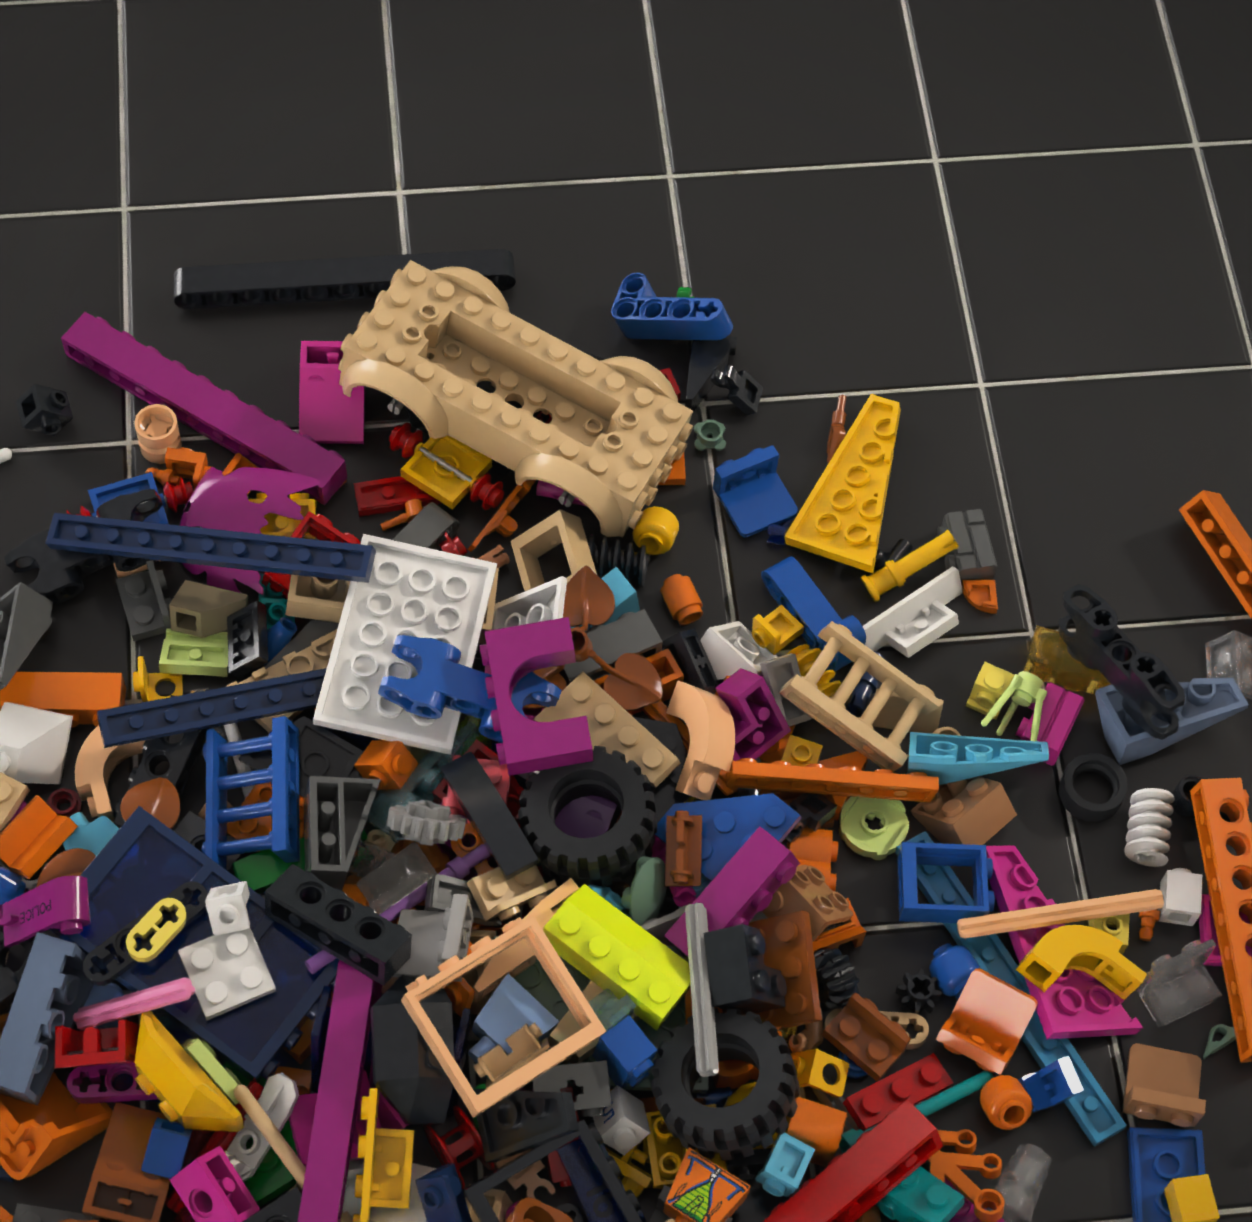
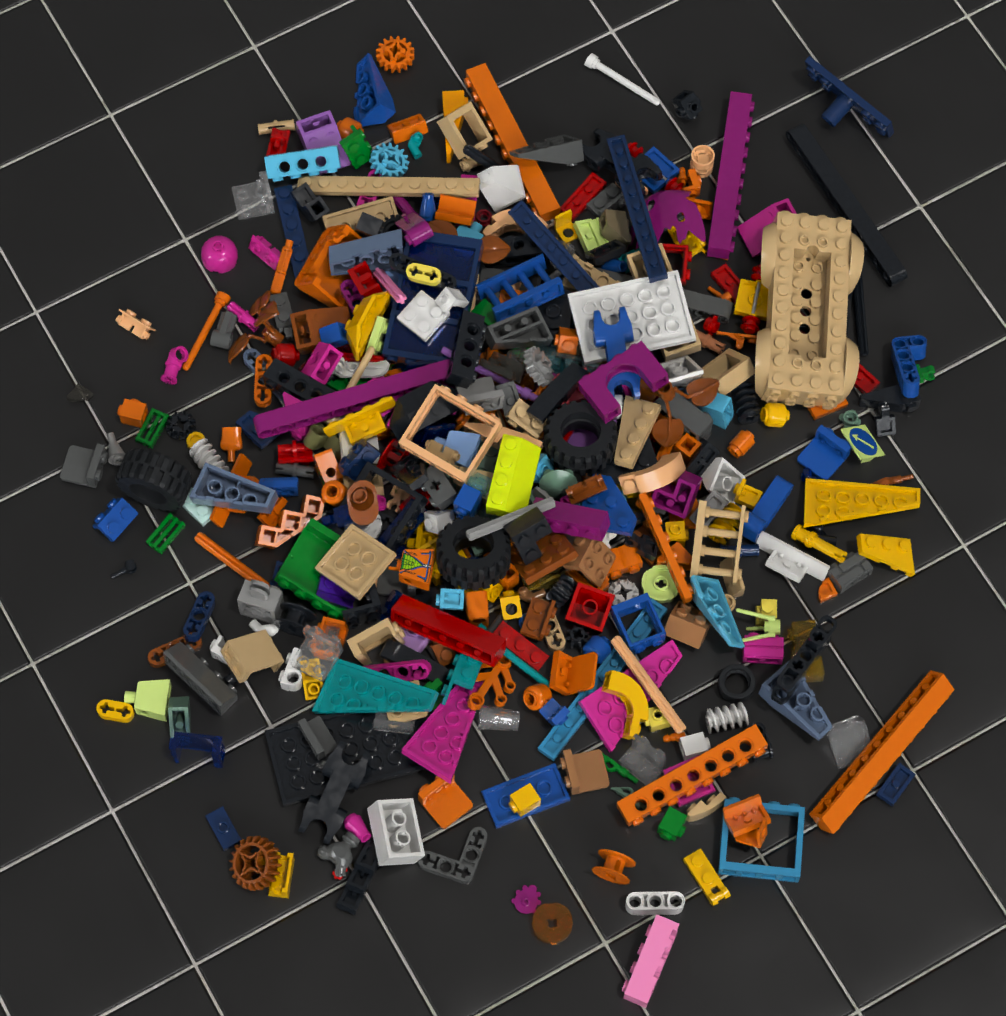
camera: 70 degrees right, 5 degrees up
none -> red tile [560,172,607,222]
none -> red slope [565,582,615,633]
none -> green hand [602,753,639,784]
none -> white gear [608,579,639,605]
none -> dark blue plate [805,56,894,138]
none -> piece [841,425,885,463]
none -> yellow wing [856,533,915,577]

